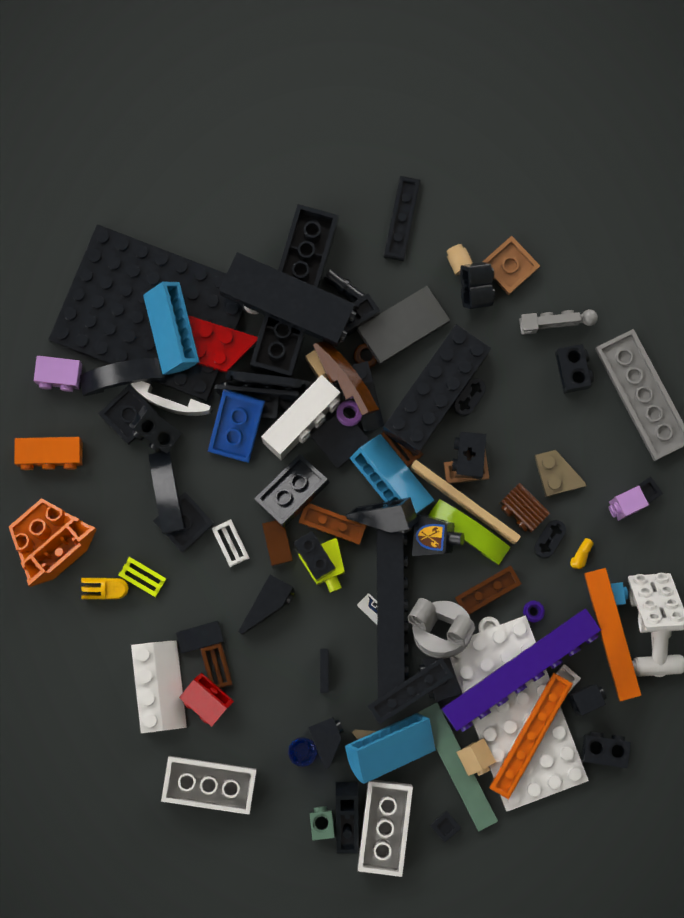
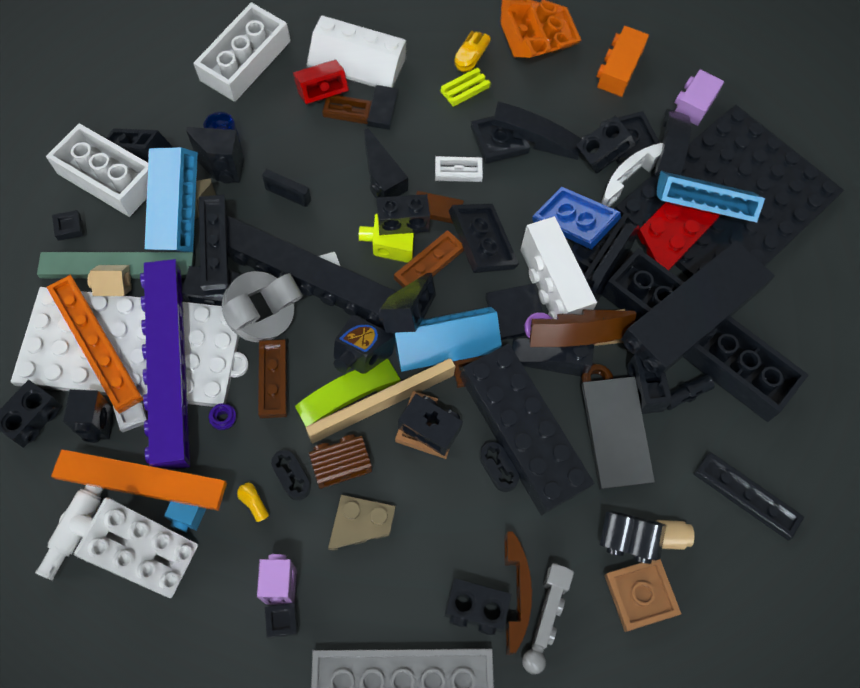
camera: 115 degrees right, 15 degrees down
sand green brick [309,806,335,840] -> none
none -> reddish brown slope [504,532,532,655]

